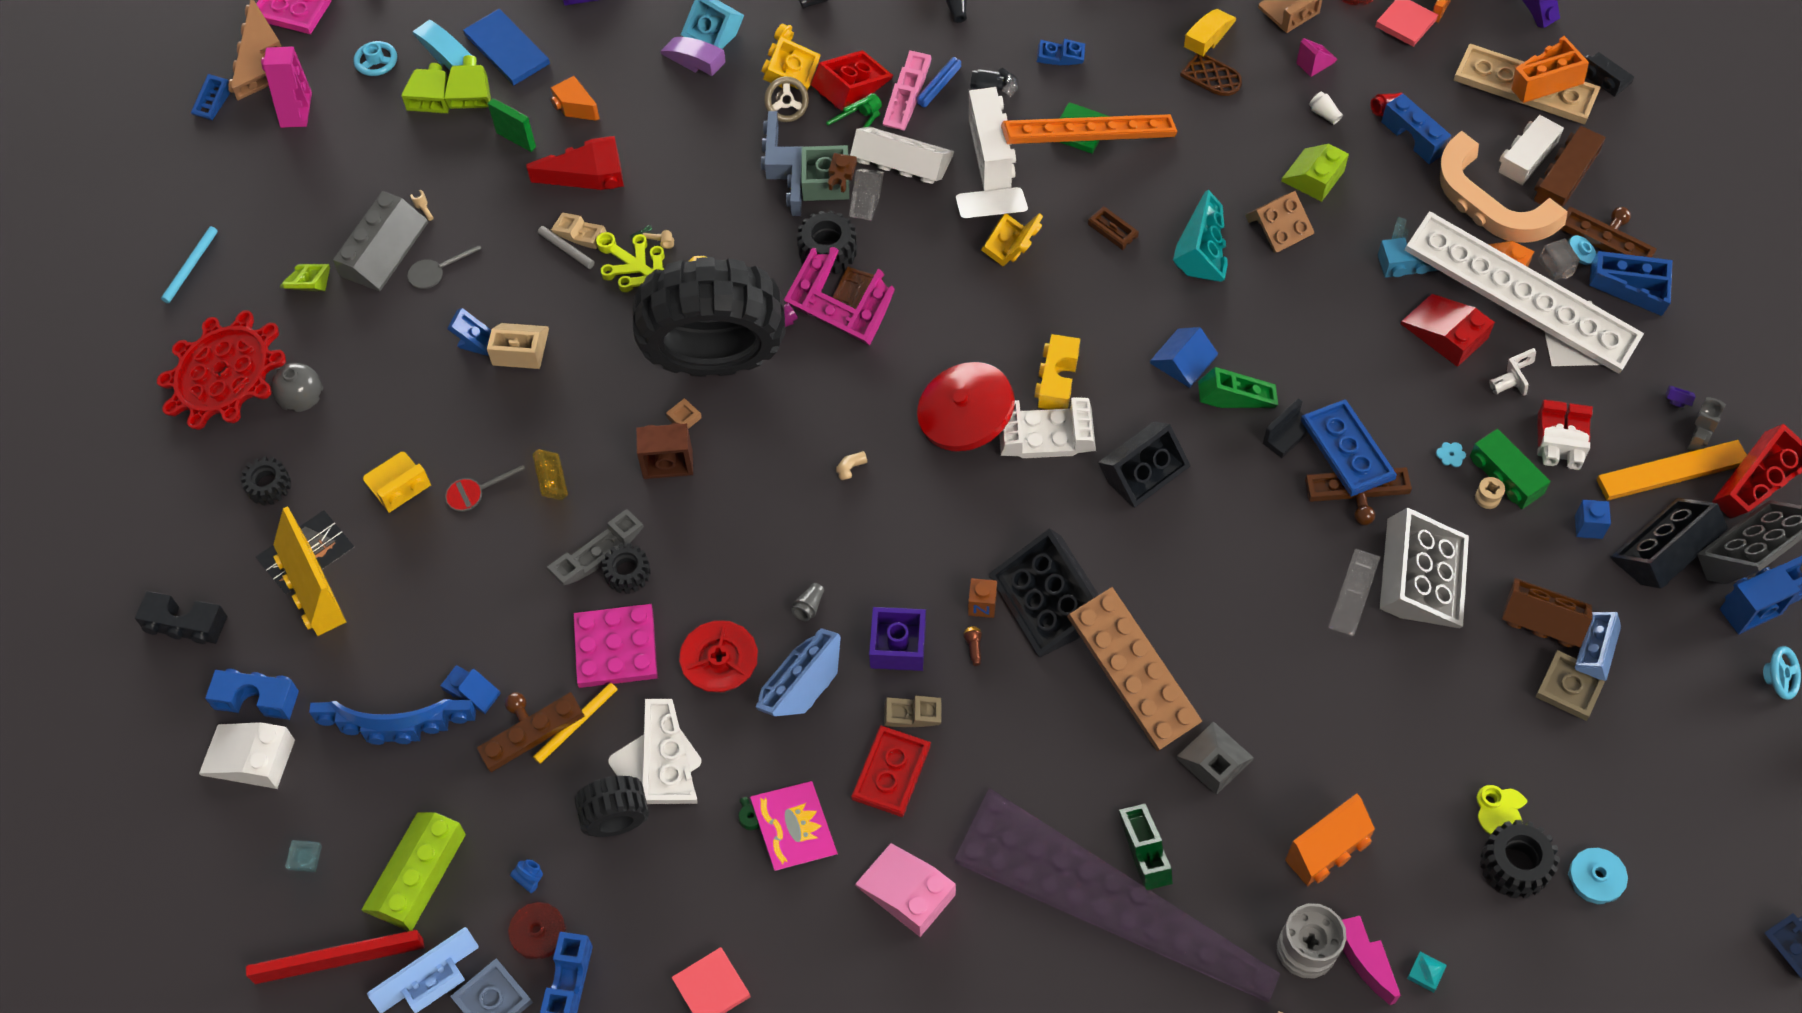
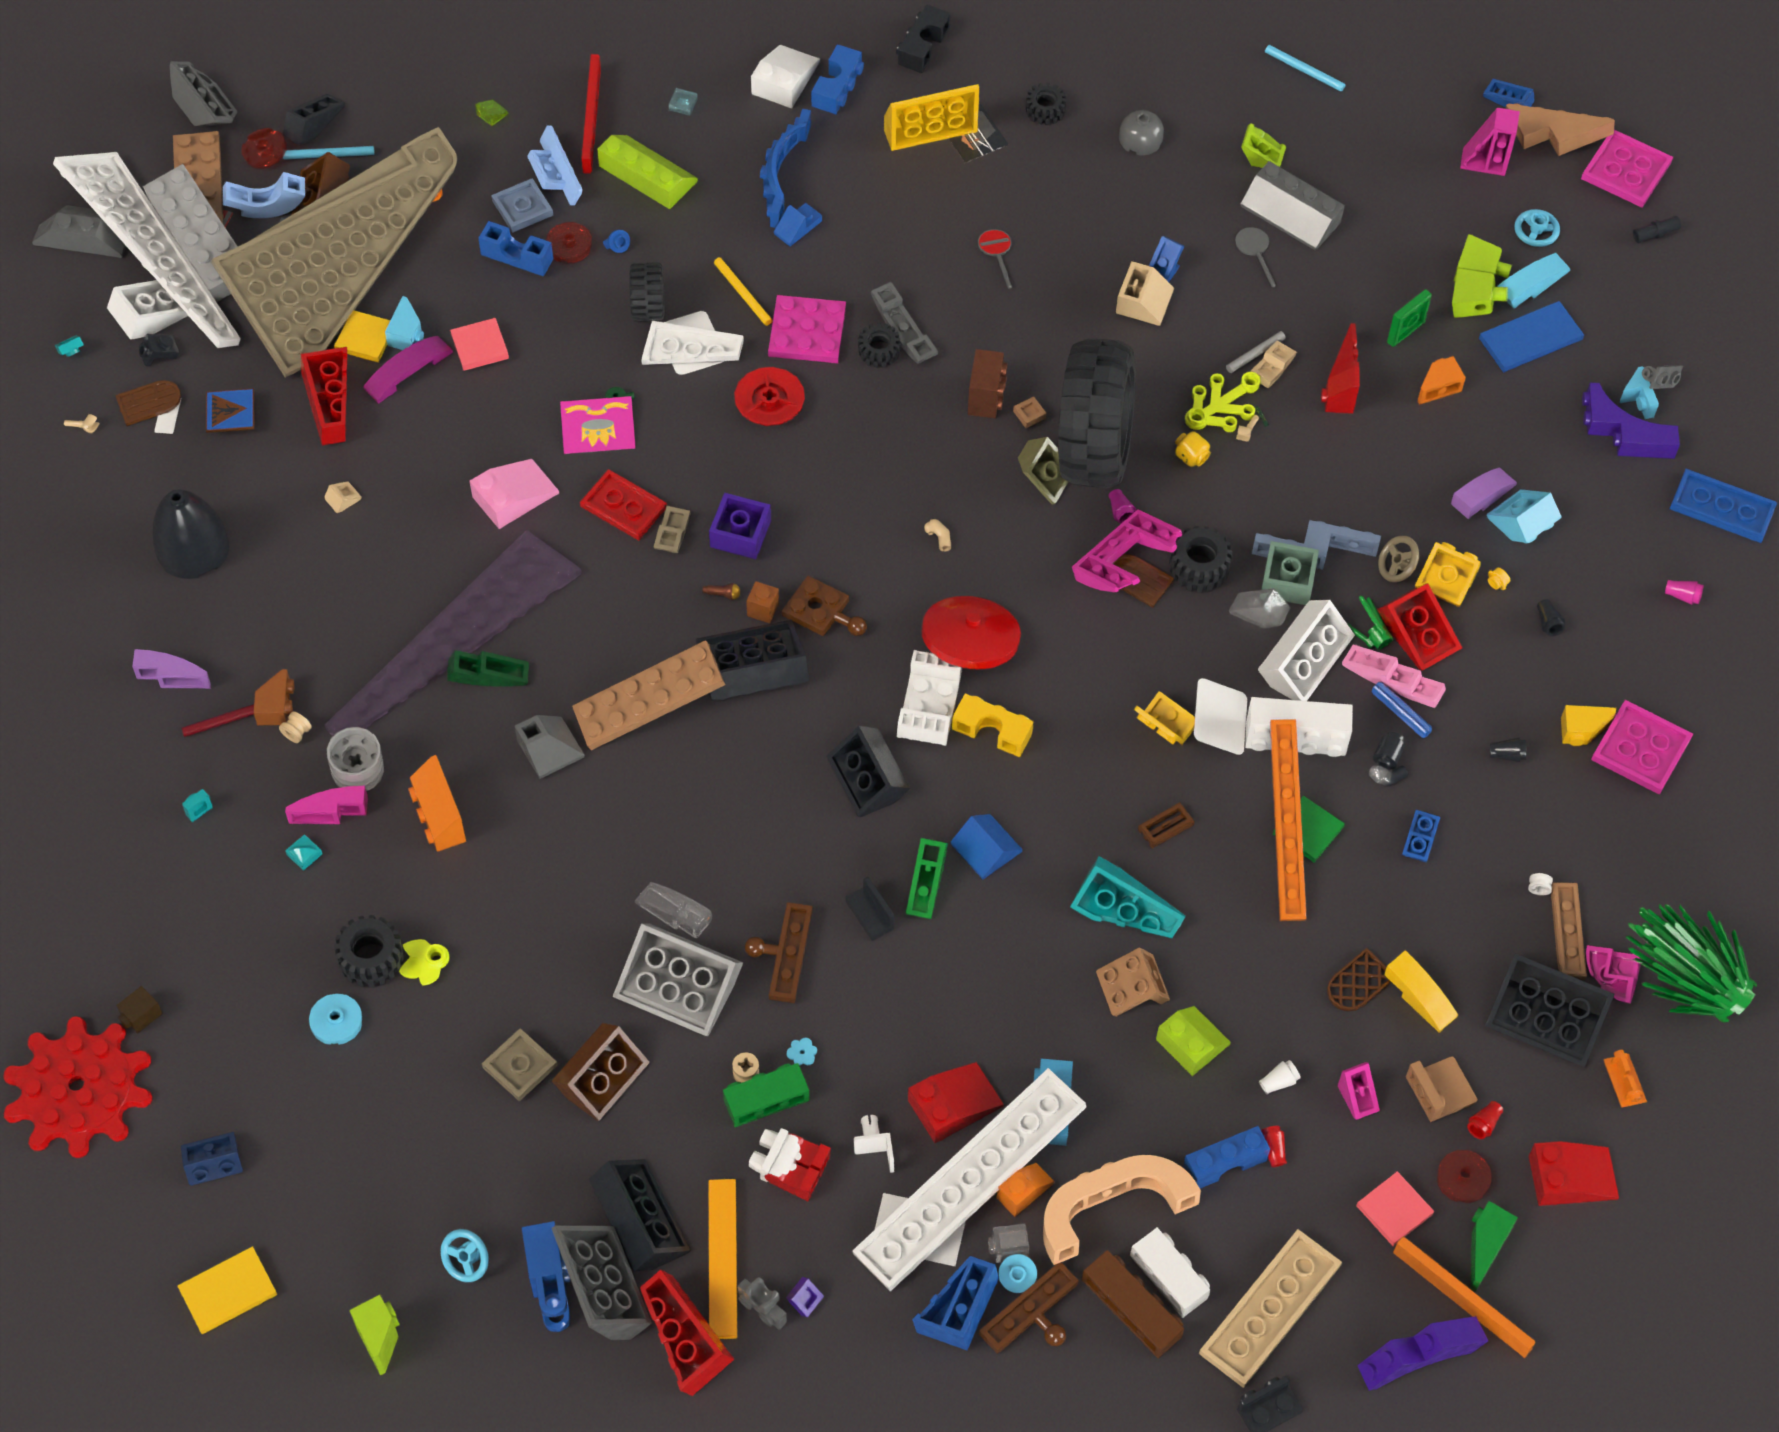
camera: 100 degrees right, 0 degrees up
red plate [157,310,286,430] -> none
yellow bracket [363,452,431,513] -> none
tan hand [410,190,433,221] -> none
reddish brown plate [477,692,585,772] -> none
clear yellow plate [532,449,568,500] -> none
medium blue wedge [756,628,841,716] -> none
dark grey cone [792,583,825,621] -> none
reddish brown plate [828,153,857,193] -> none
blue tile [1301,399,1397,497] -> none
clear light blue plate [1391,217,1409,239] -> none
orange wedge [1511,36,1589,103] -> none
blue brick [1575,500,1611,539] -> none
medium blue slope [1575,612,1621,681] -> none
none -> reddish brown plate [782,576,867,636]
none -> olive slope [1018,437,1069,505]

